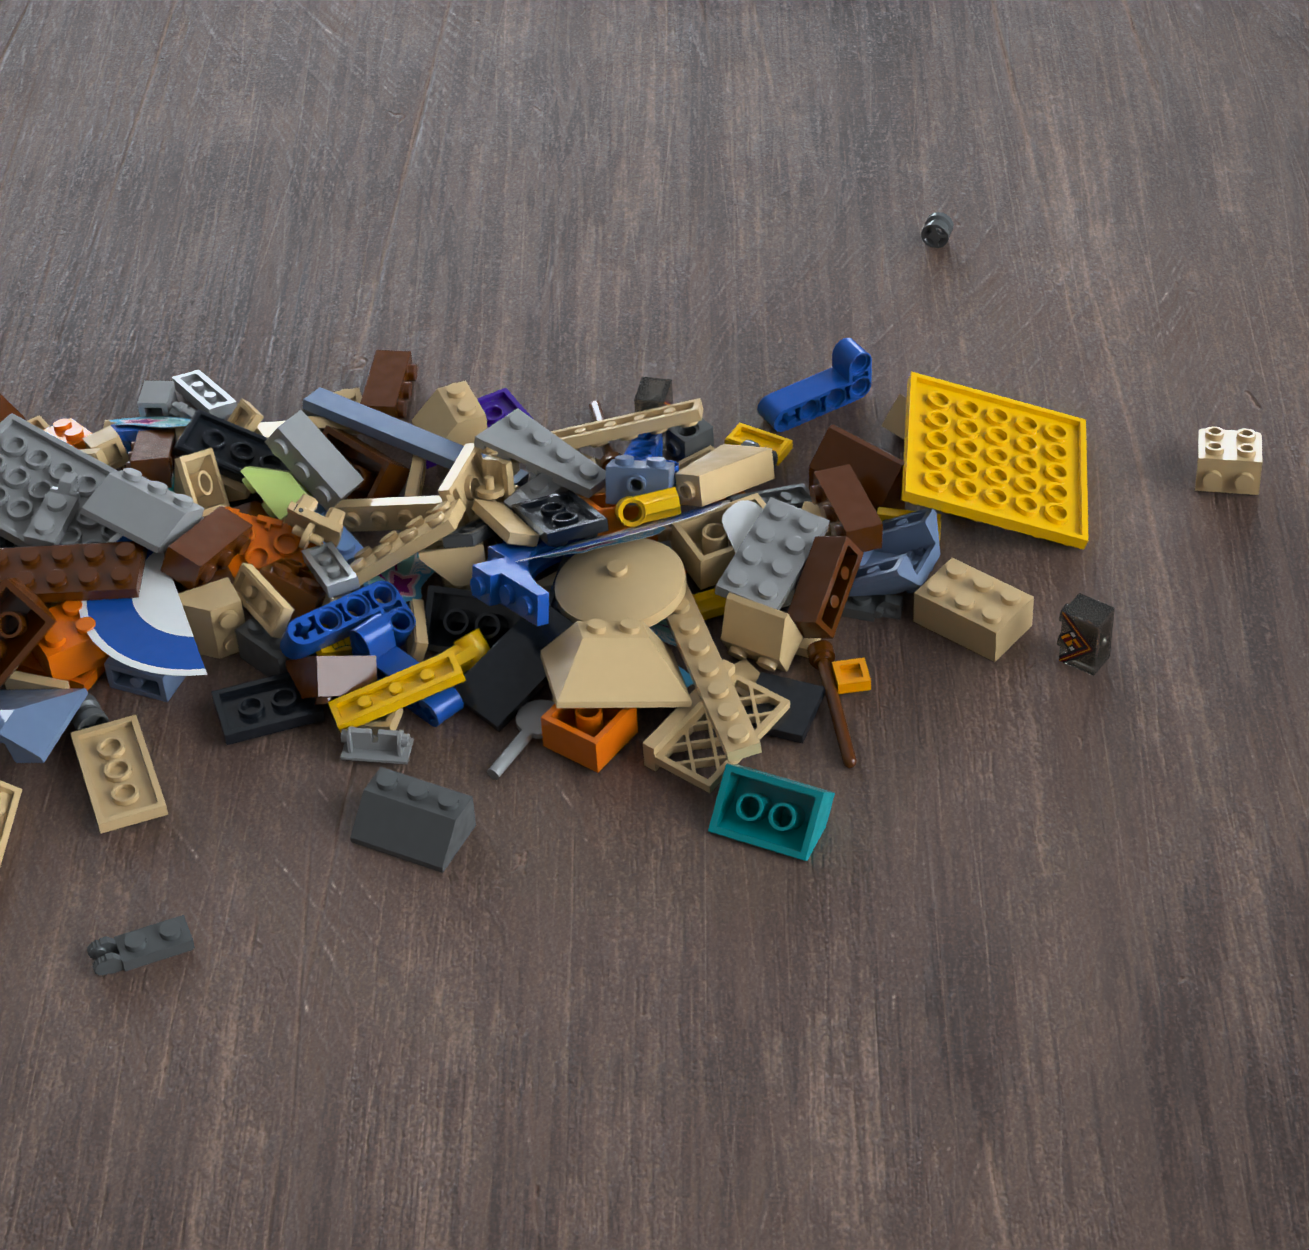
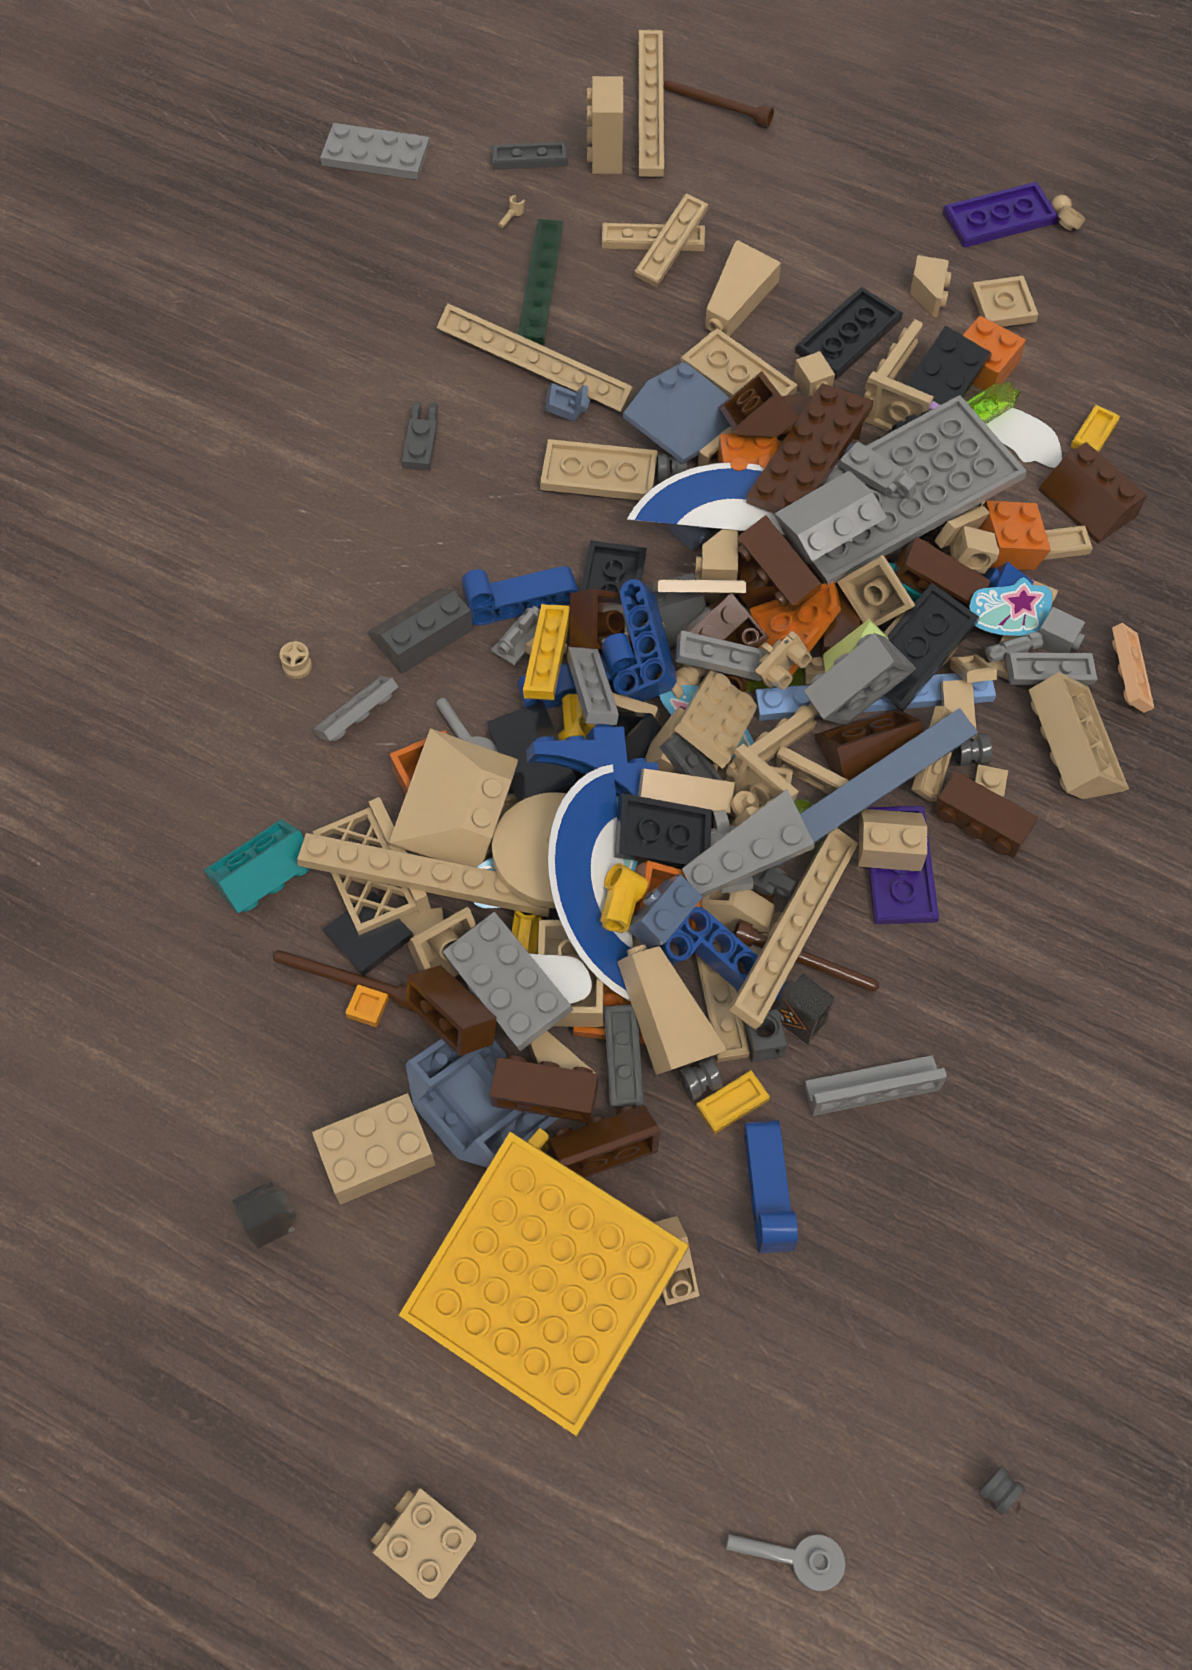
camera: 115 degrees right, 20 degrees up
none -> tan wheel [279,641,312,679]
none -> light grey plate [313,676,398,741]
none -> blue beam [462,566,579,626]
none -> sand blue bracket [545,383,590,422]
none -> light grey plate [567,647,619,725]
none -> light grey piece [726,1534,845,1591]
none -> light grey fence [804,1055,947,1116]
none -> tan slope [1029,672,1129,799]
none -> light nougat plate [1112,623,1154,713]

